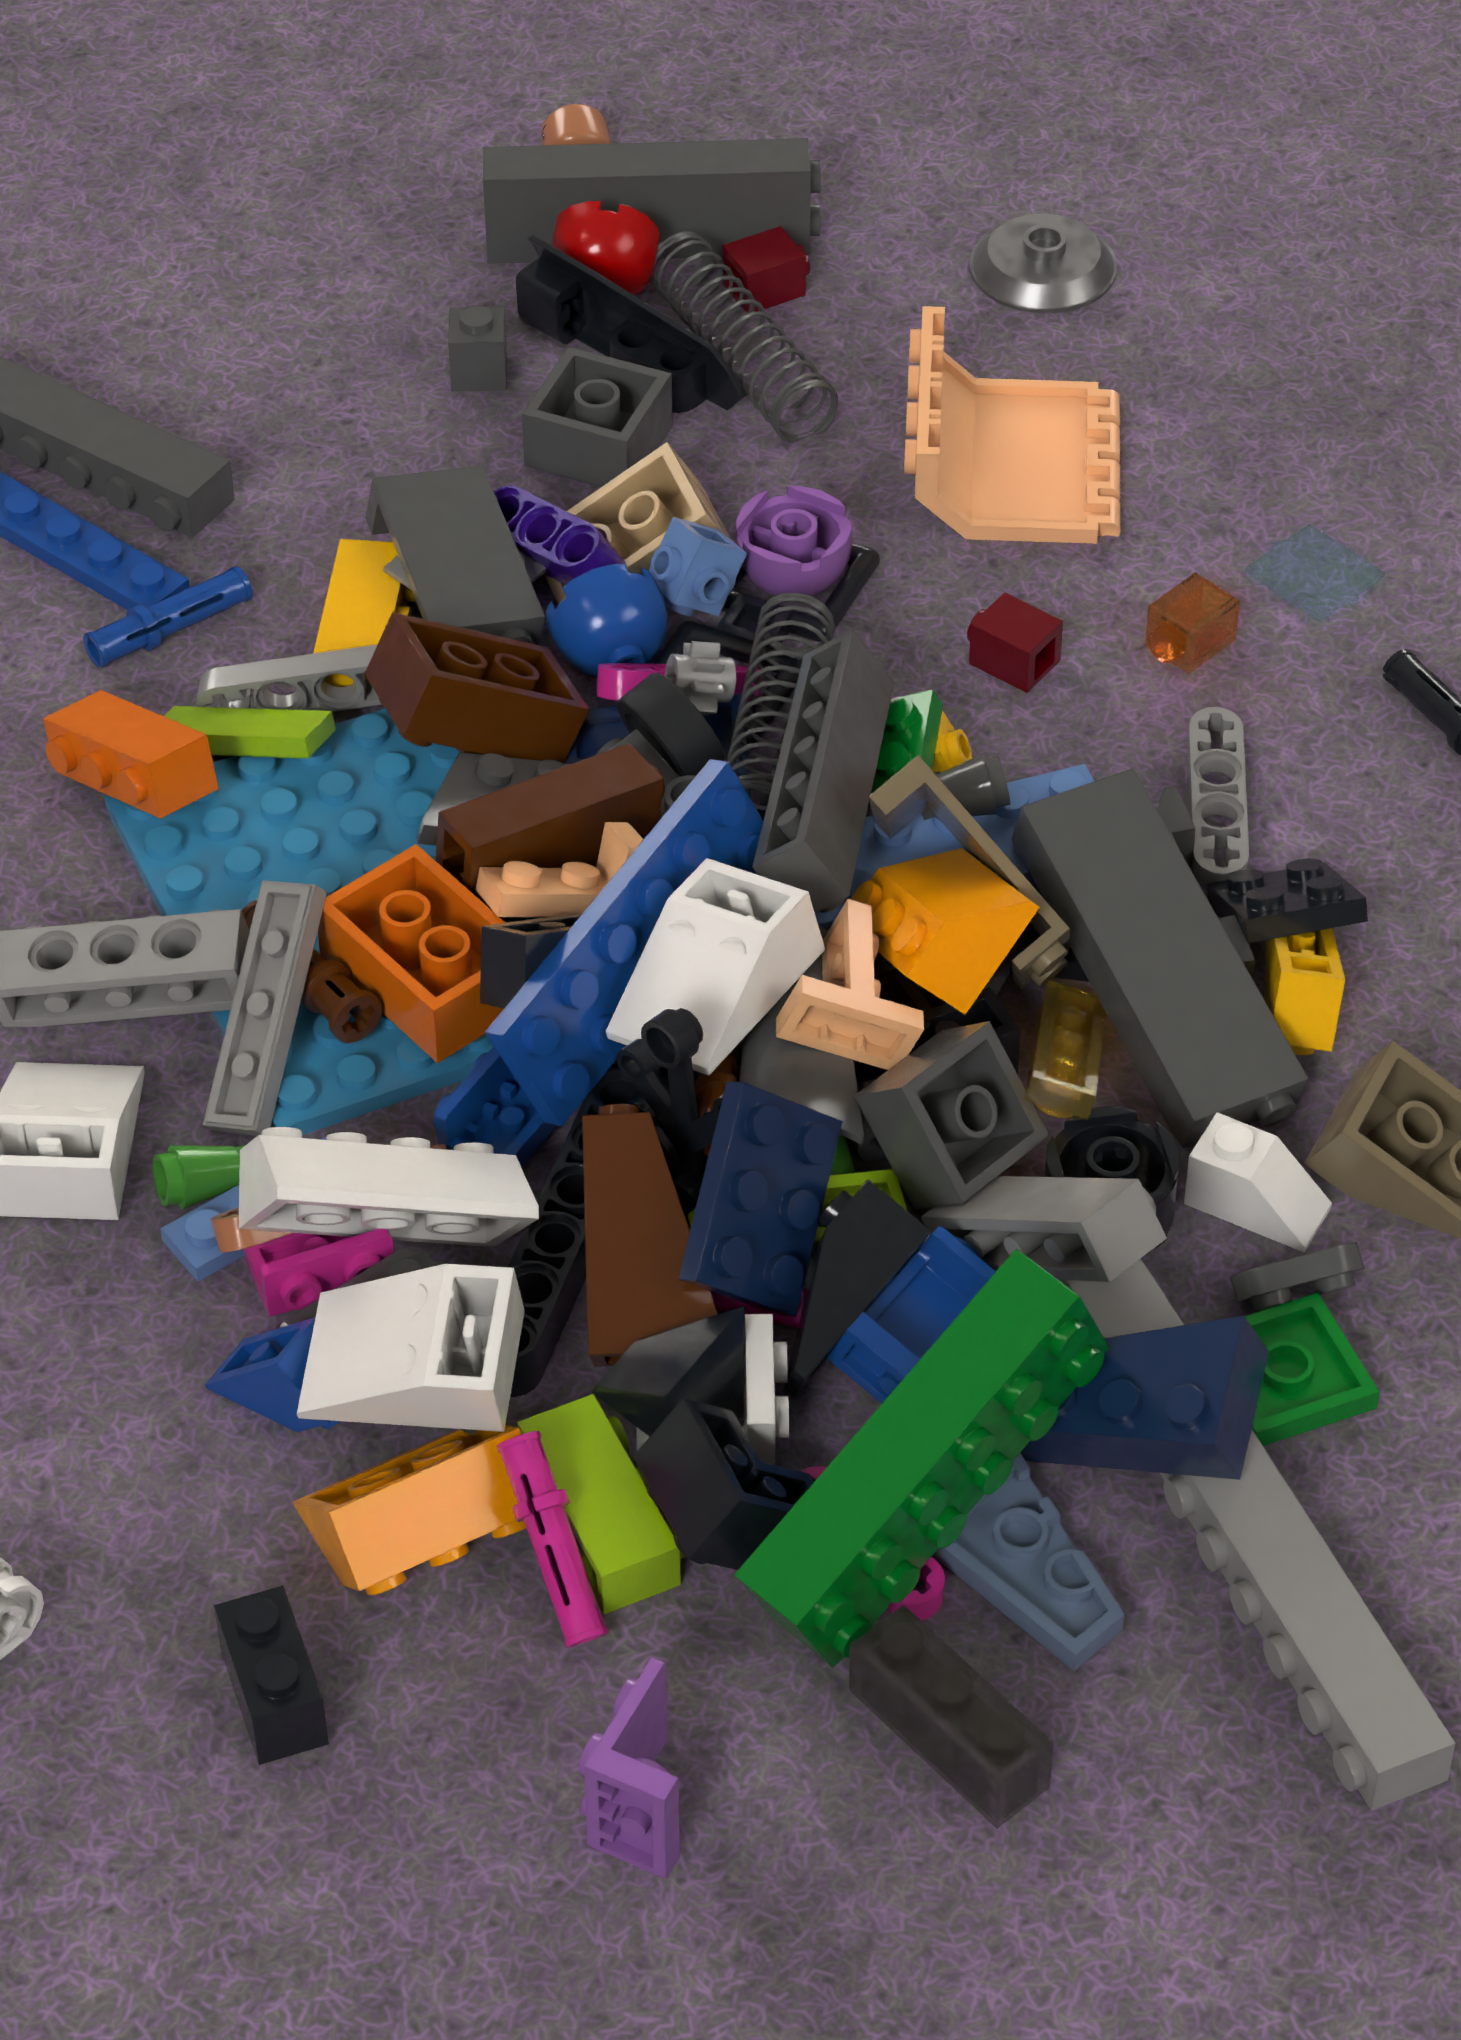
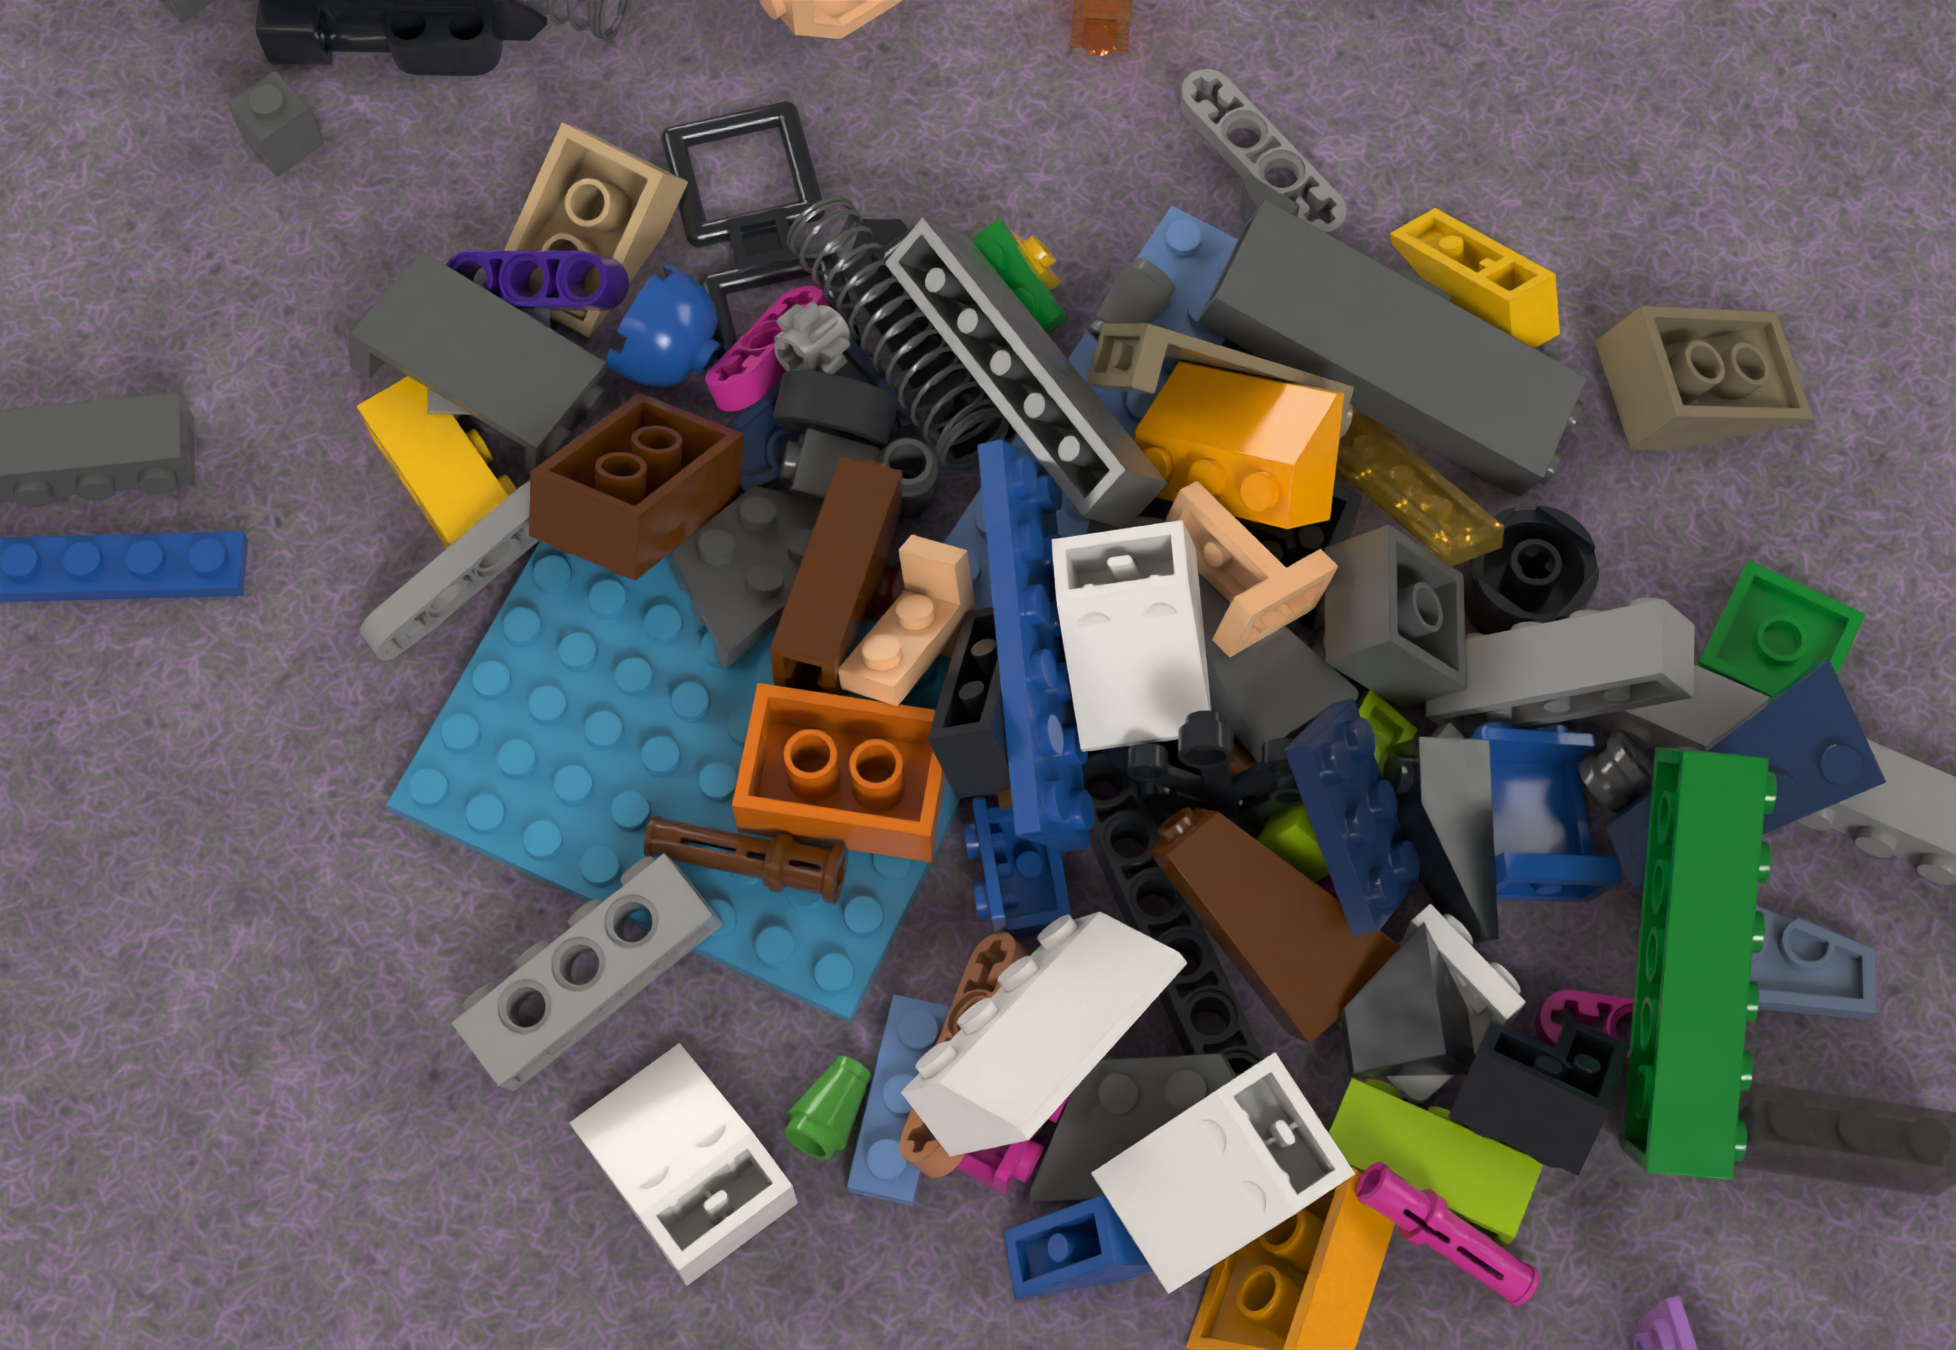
camera: 40 degrees left, 20 degrees up
orange brick [43,690,219,819] -> none
blue pin [83,566,253,668] -> none
lime tile [164,706,336,759] -> none
light grey tile [203,881,327,1136] -> none
dark grey brick [522,346,673,487] -> none
medium blue brick [649,517,747,617] -> none
medium lavender cylinder [736,486,852,596] -> none
dark red brick [967,592,1063,693] -> none
white slope [1184,1112,1332,1252] -> none
black plate [1207,859,1368,943] -> none
dark grey plate [1230,1242,1365,1312] -> none

